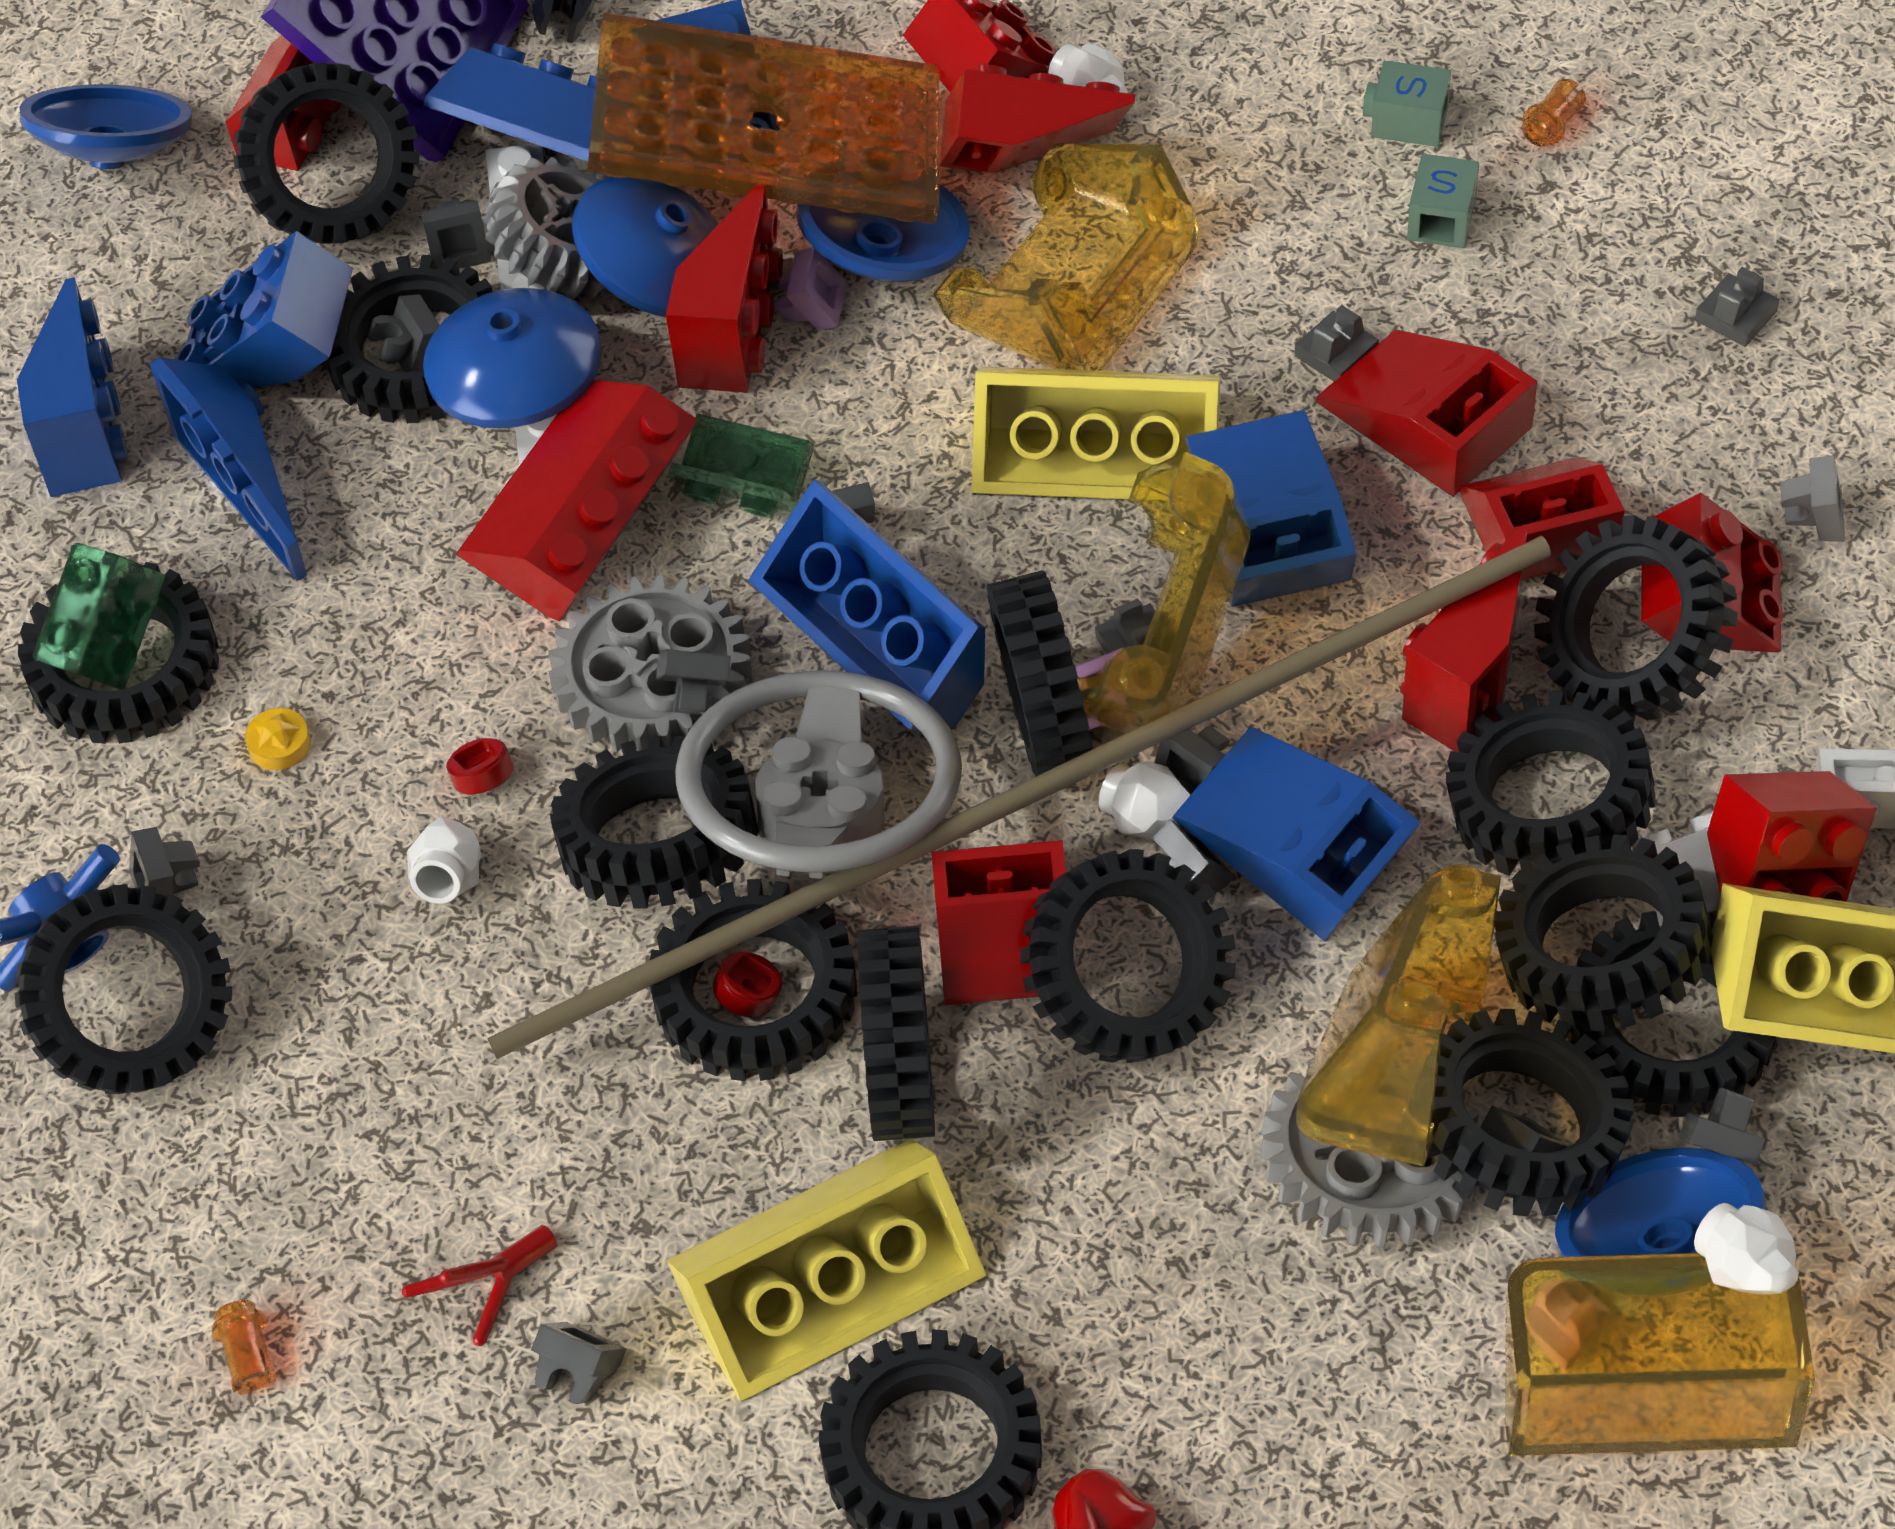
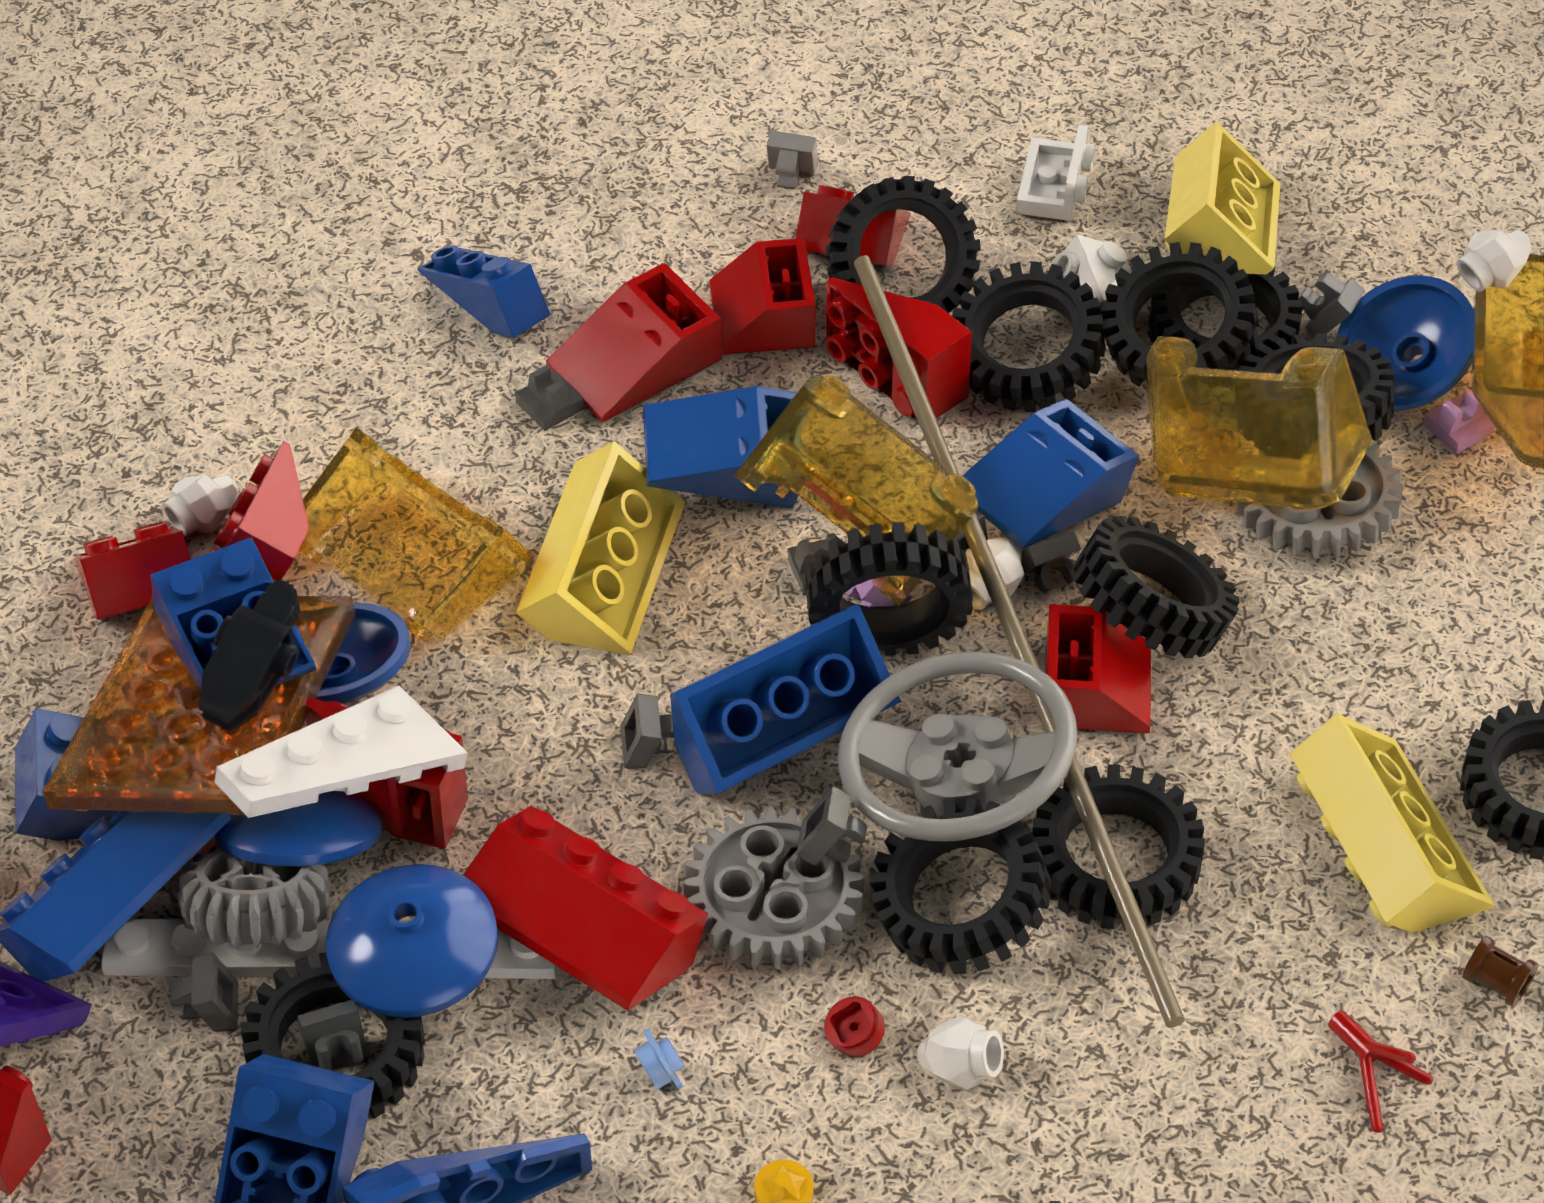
camera: 85 degrees left, 5 degrees down
black tyre [233,62,419,244] -> none
dark grey tile [531,1322,627,1404] -> none
clear green bracket [668,413,814,518] -> none
red tile [712,952,782,1017] -> none
black tyre [857,926,935,1141] -> none
sand green brick [1363,60,1451,147] -> none
sand green brick [1407,153,1479,248] -> none
clear orange pin [1522,78,1587,147] -> none
dark grey tile [1695,267,1779,347] -> none
red slope [1707,771,1877,902] -> none
none -> blue slope [150,537,316,689]
none -> black hinge [199,579,301,733]
none -> white wing [215,686,468,818]
none -> blue slope [417,245,551,338]
none -> light blue plate [634,1029,685,1090]
none -> reddish brown bush [1462,936,1538,1008]

